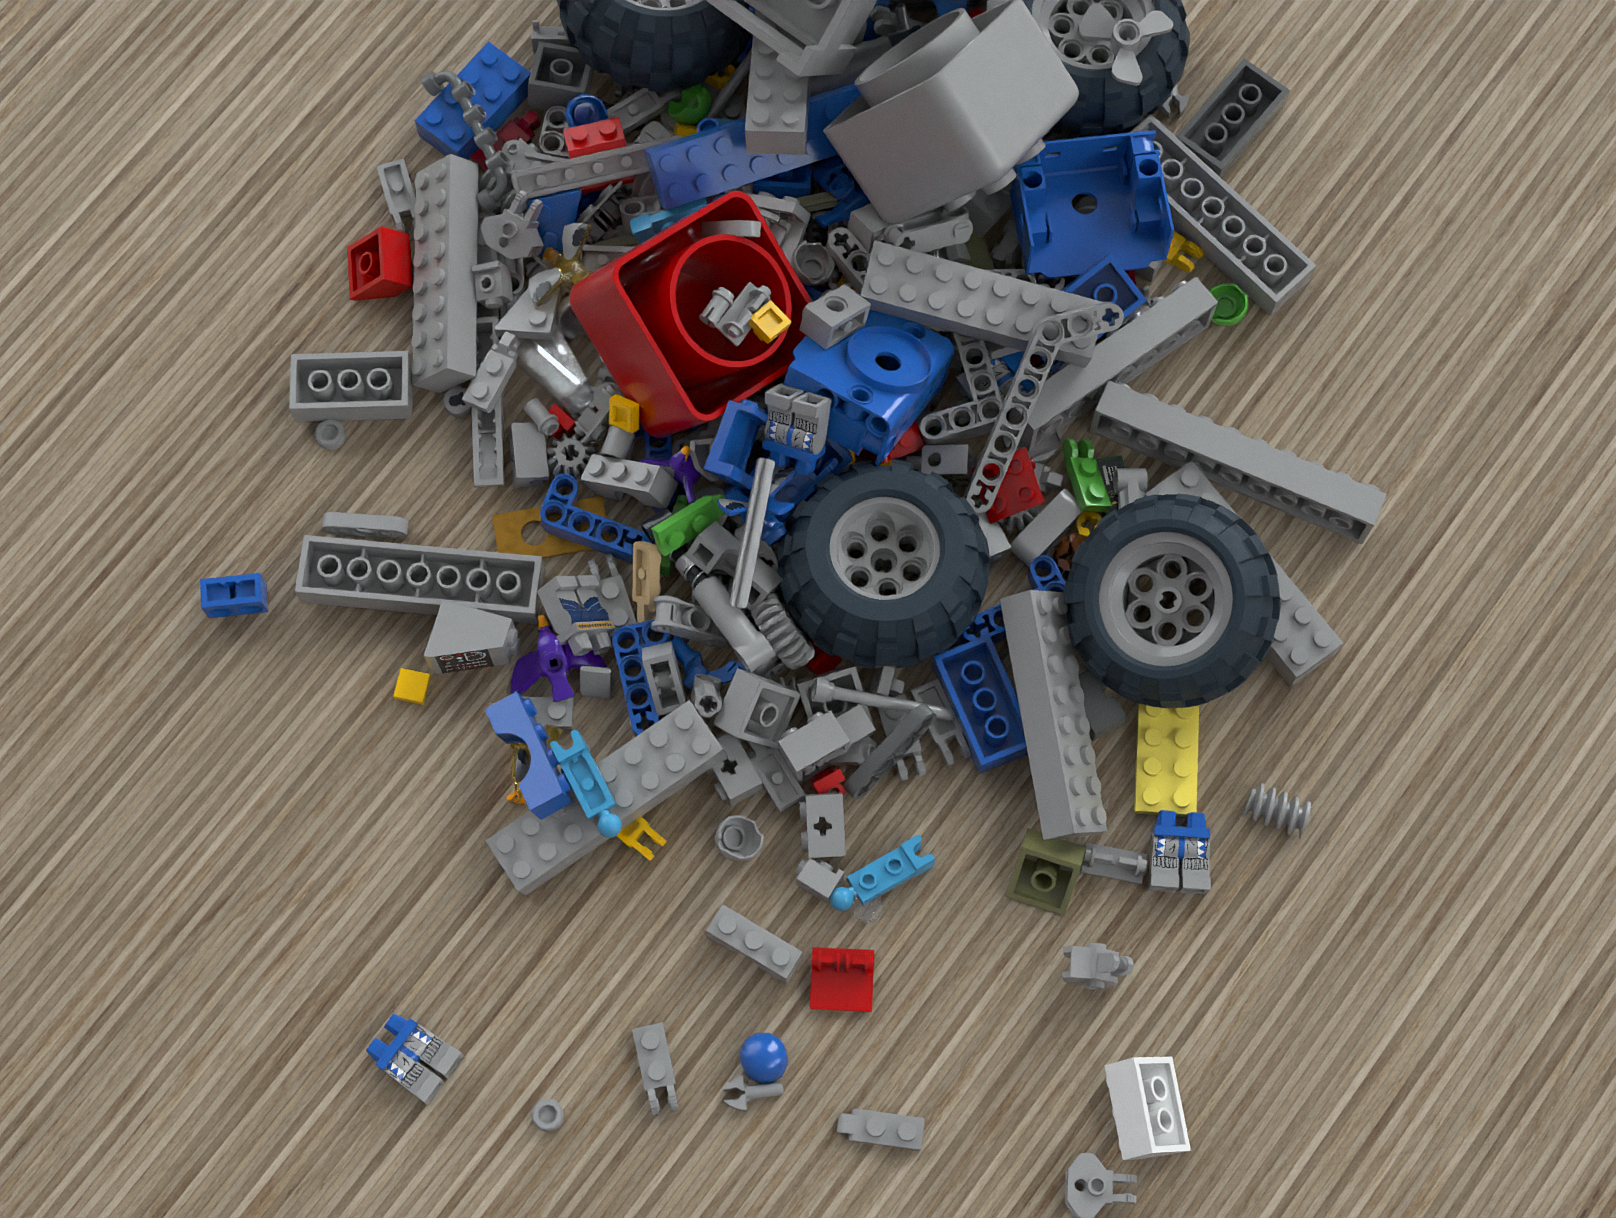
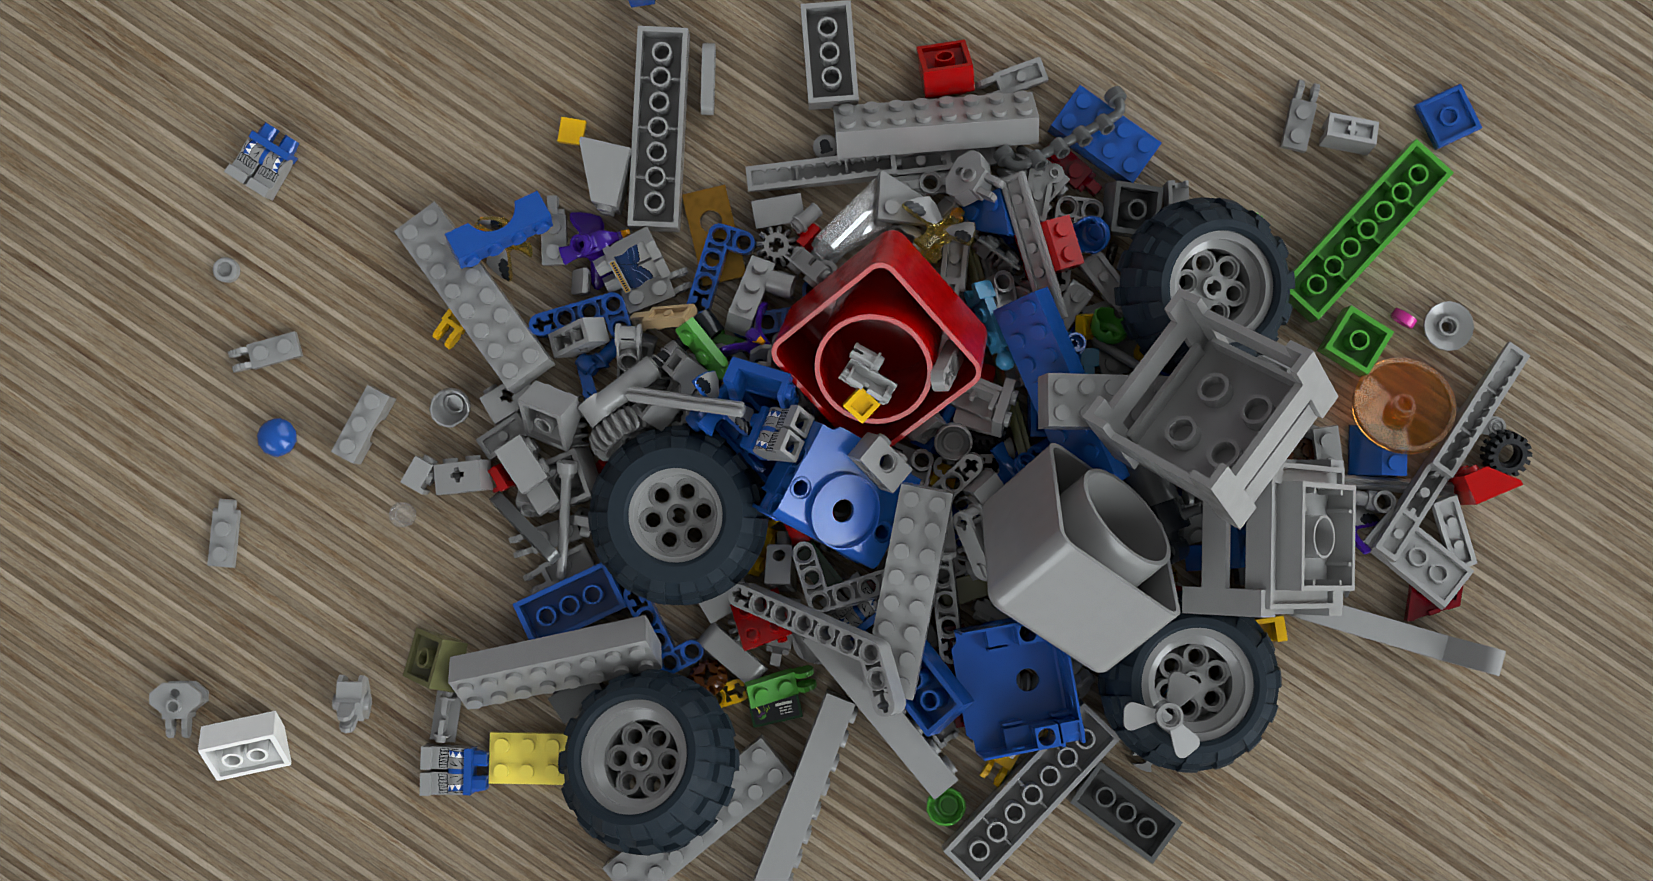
camera: 85 degrees right, 15 degrees up
light grey tile [315,419,346,450] -> none
light grey hinge [462,331,521,413] -> none
light grey brick [471,261,513,309] -> none
dark azure plate [550,730,622,838] -> none
yellow tile [609,394,639,433] -> none
light grey piece [690,674,722,718] -> none
light grey bar [723,1075,784,1112] -> none
red hinge [810,947,874,1012] -> none
dark azure plate [829,835,935,911] -> none
light grey piece [1113,468,1147,509] -> none
light grey piece [1242,782,1311,839] -> none

